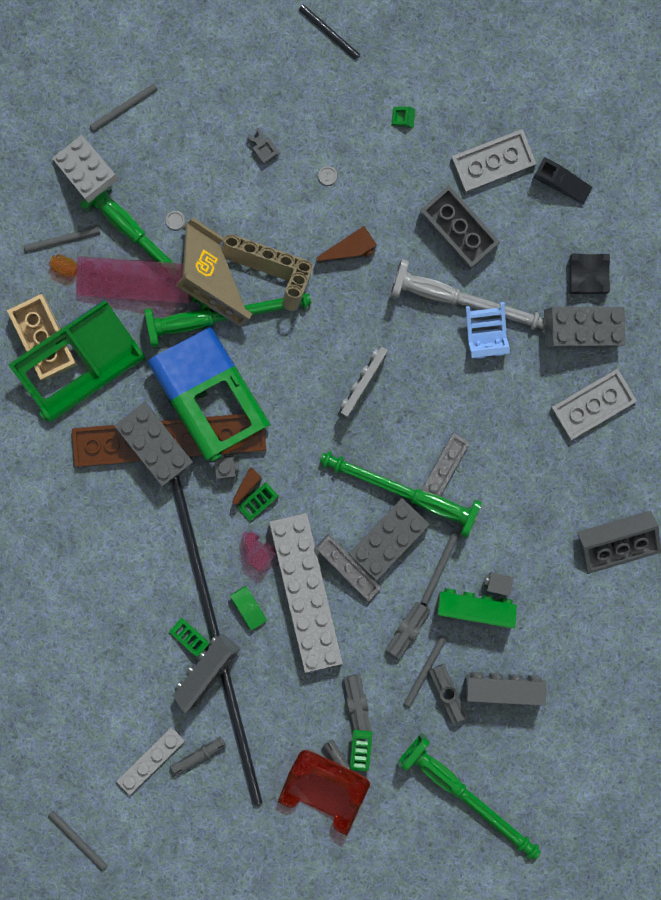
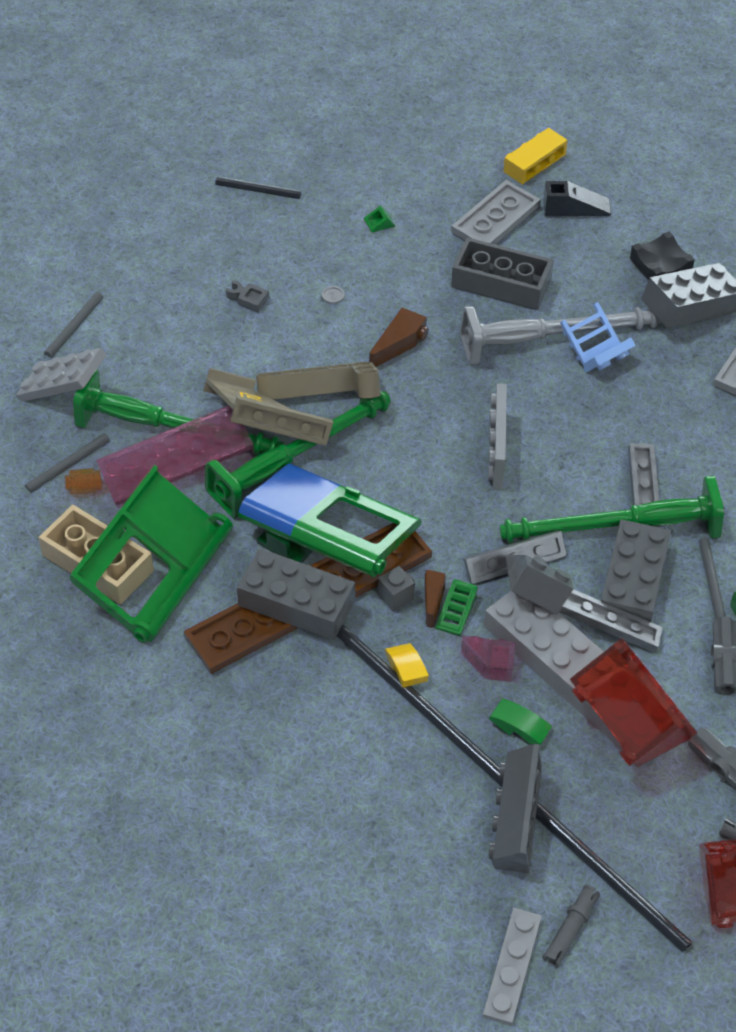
camera: 25 degrees left, 35 degrees down
light grey piece [166,211,185,230] -> none
green slope [169,617,210,657] -> none
none -> yellow slope [385,643,429,688]
none -> flat silver plate [463,530,567,584]
none -> yellow brick [503,128,568,185]
none -> dark grey slope [506,555,574,614]
none -> clear red windscreen [570,638,698,767]

